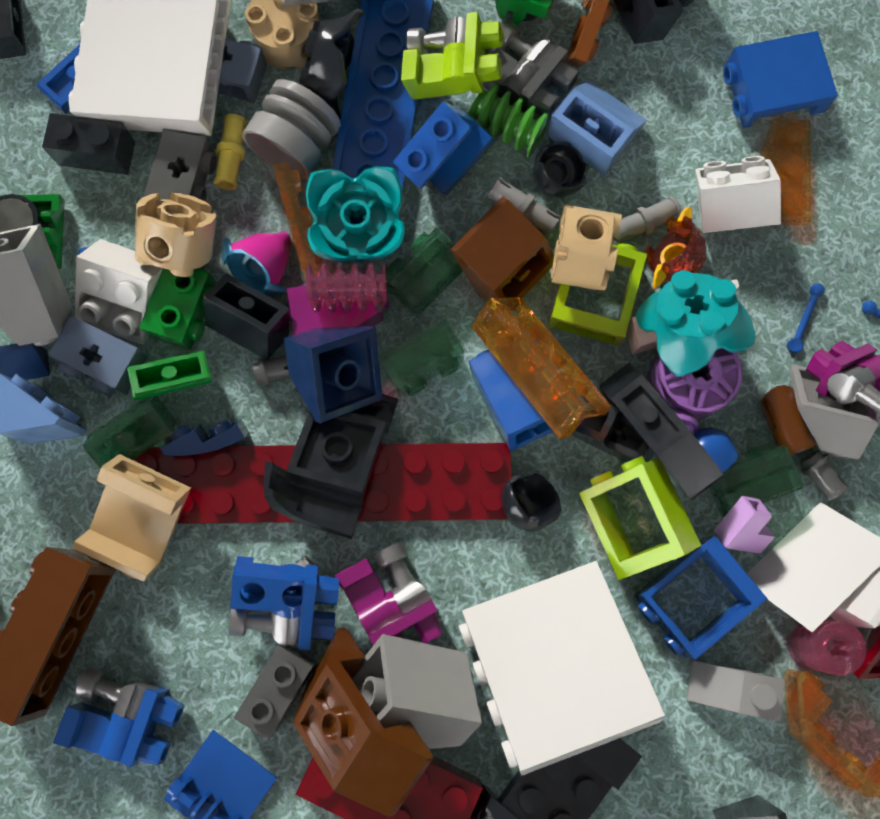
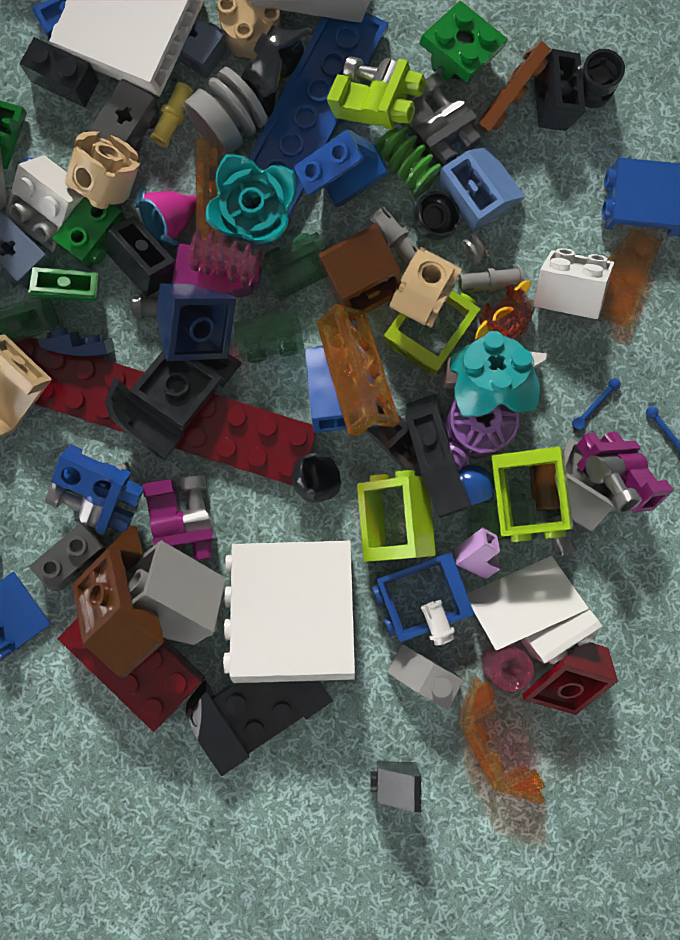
camera: 20 degrees right, 5 degrees up
none -> white pin [421,600,455,646]
none -> light grey bush [461,232,490,265]
none -> lime window [492,446,574,542]

